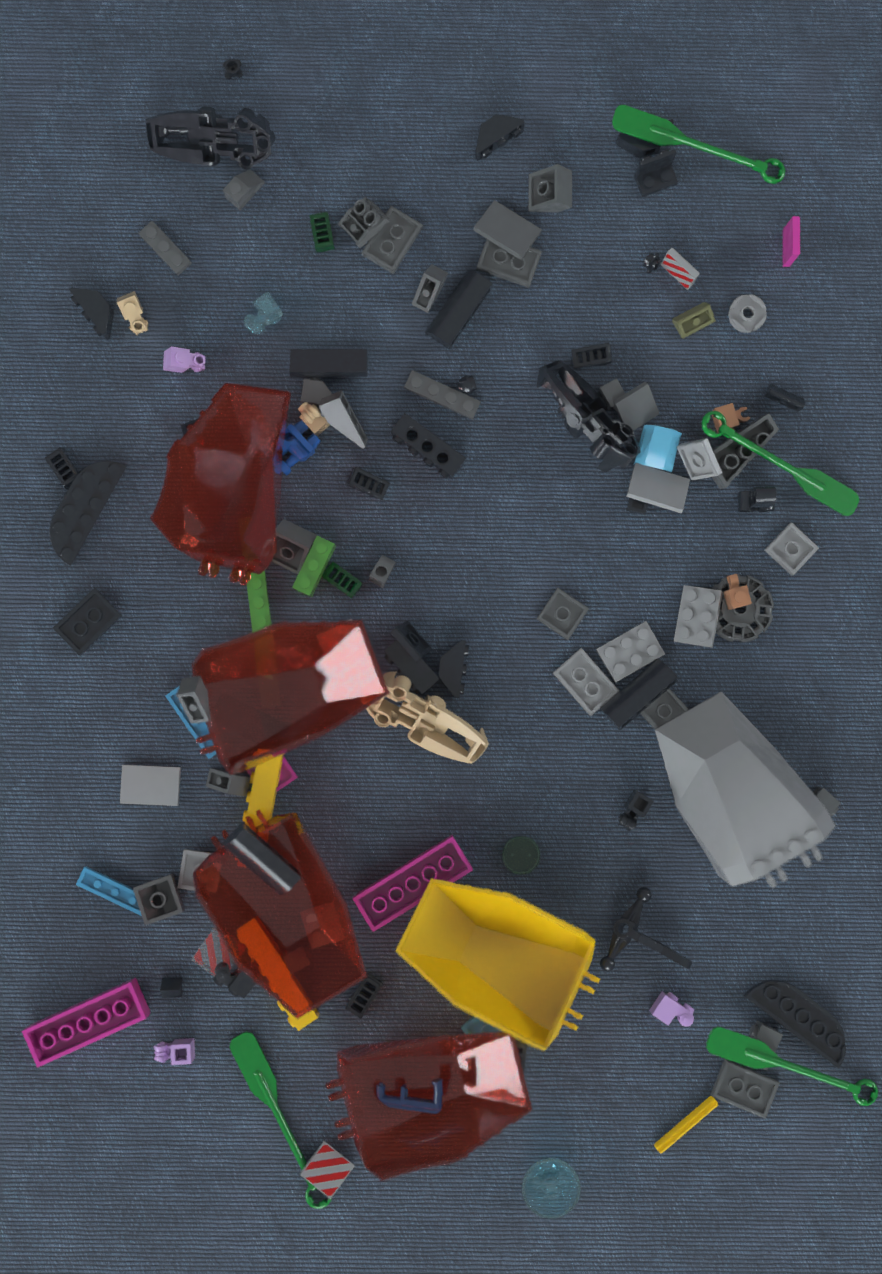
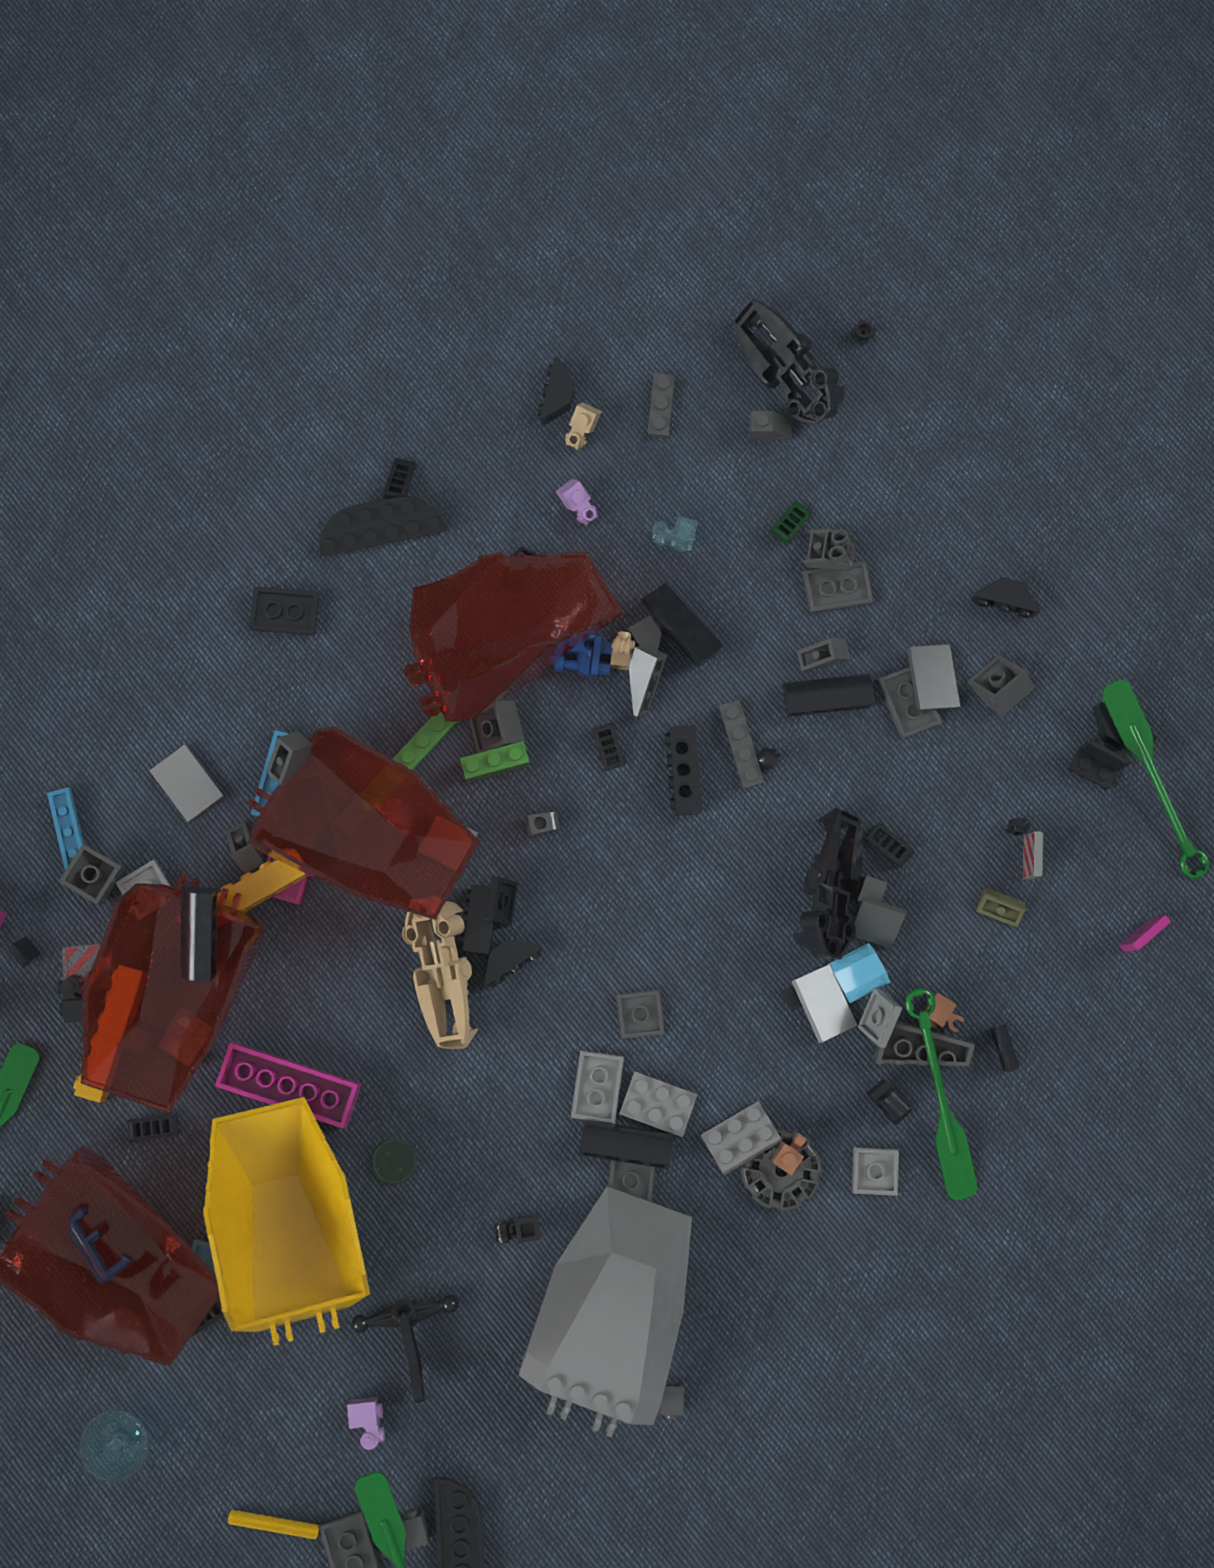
camera: 55 degrees right, 5 degrees down
dark green slope [321,561,363,599] -> none
light grey tile [728,294,767,333] -> none

